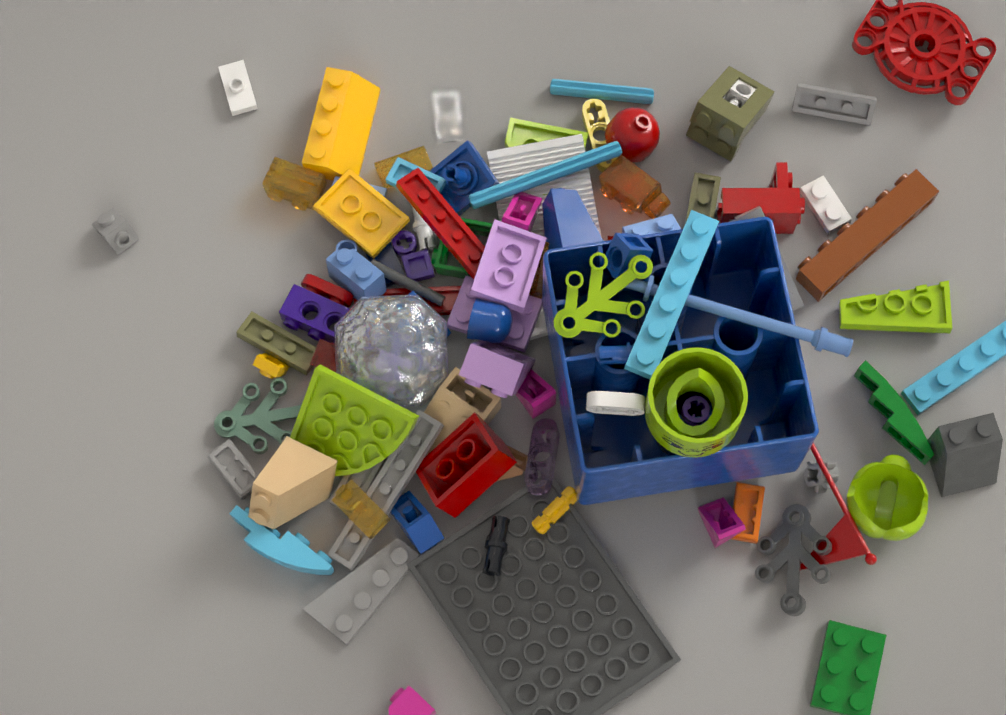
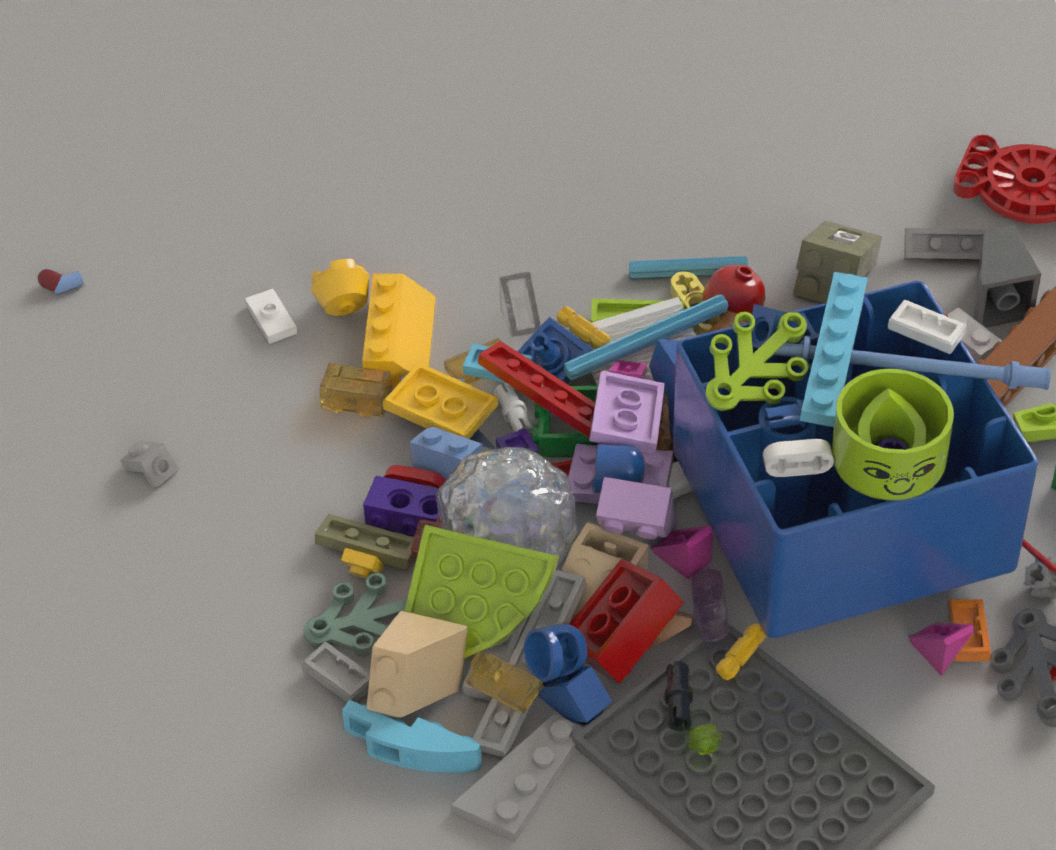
camera: 10 degrees left, 25 degrees down
dark purple bush [392,230,417,257] -> none
none -> arm [37,269,84,294]
none -> yellow cone [311,259,370,316]
none -> blue helmet [524,624,588,682]
none -> yellow axle [557,306,611,349]
none -> clear neon green plate [688,724,723,755]
none -> white plate [888,300,967,354]
none -> dark grey slope [974,225,1042,328]

